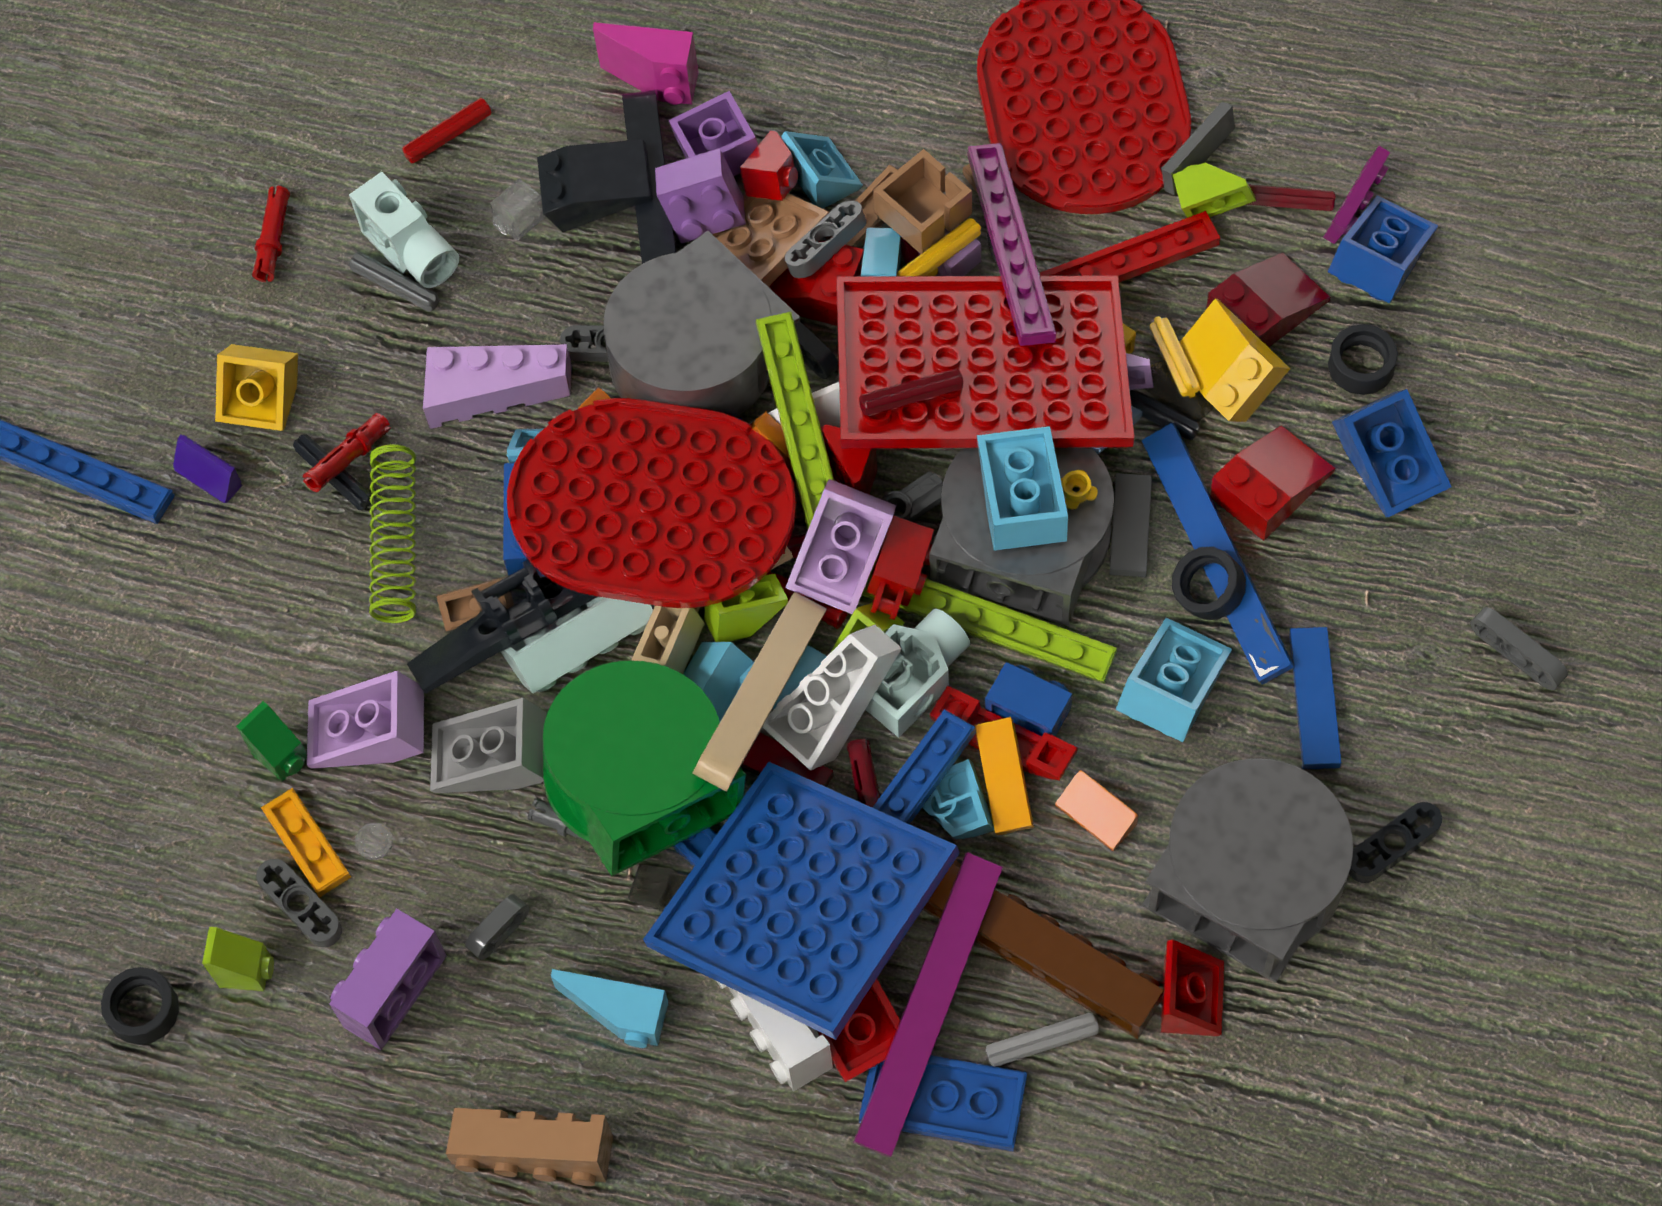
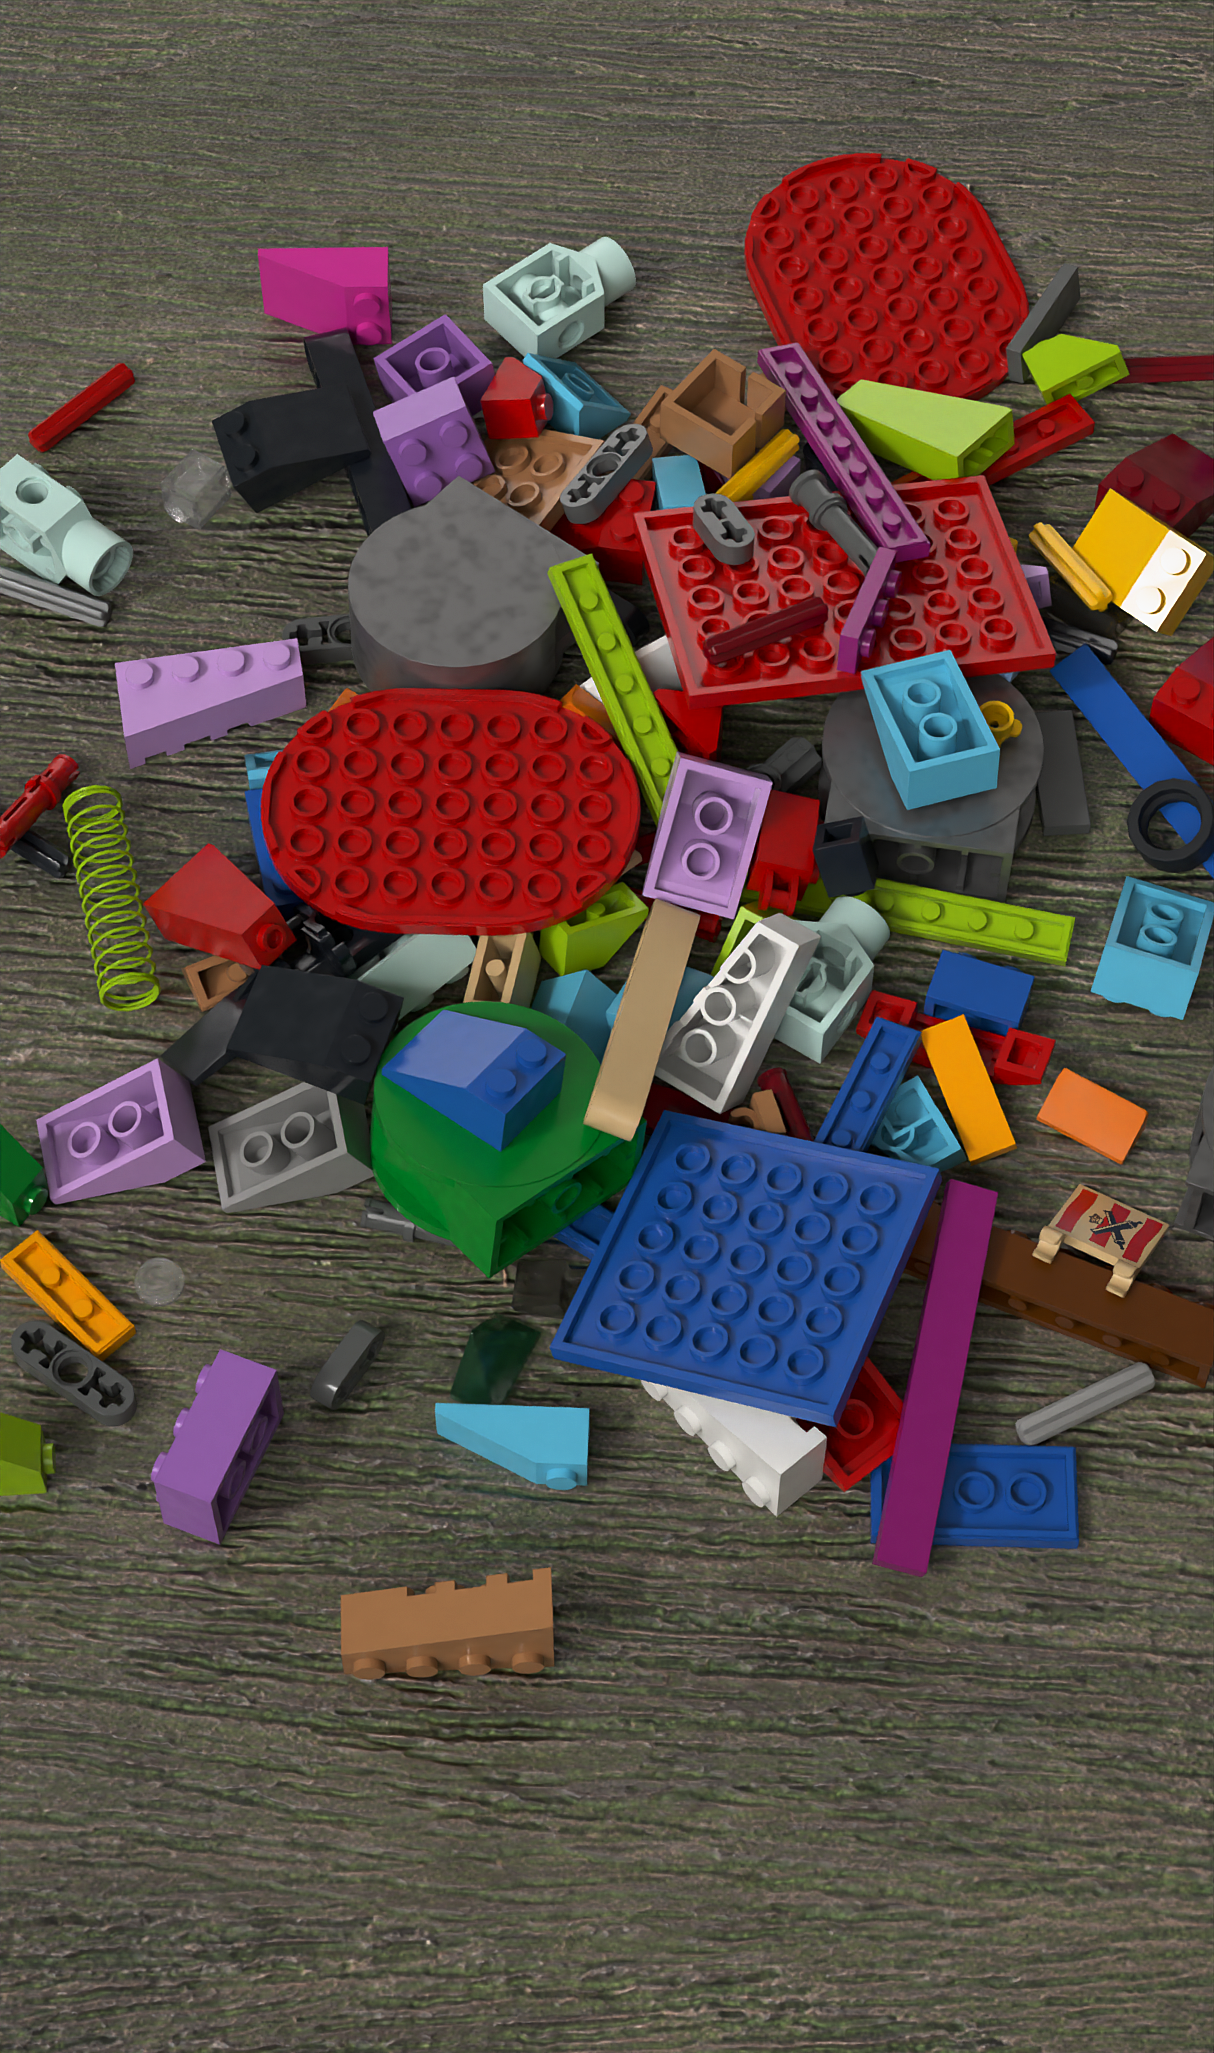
camera: 15 degrees left, 5 degrees down
none -> red slope [143,843,297,970]
none -> black slope [226,965,404,1105]
none -> blue slope [382,1009,566,1152]
none -> clear green slope [450,1312,541,1405]
none -> light aqua brick [483,237,636,358]
none -> dark grey beam [693,493,755,565]
none -> medium nougat tile [728,1089,786,1136]
none -> dark grey pin [789,470,878,577]
none -> black brick [812,816,879,898]
none -> lime slope [836,379,1015,480]
none -> magenta plate [837,547,902,674]
none -> tan flag [1032,1184,1169,1298]

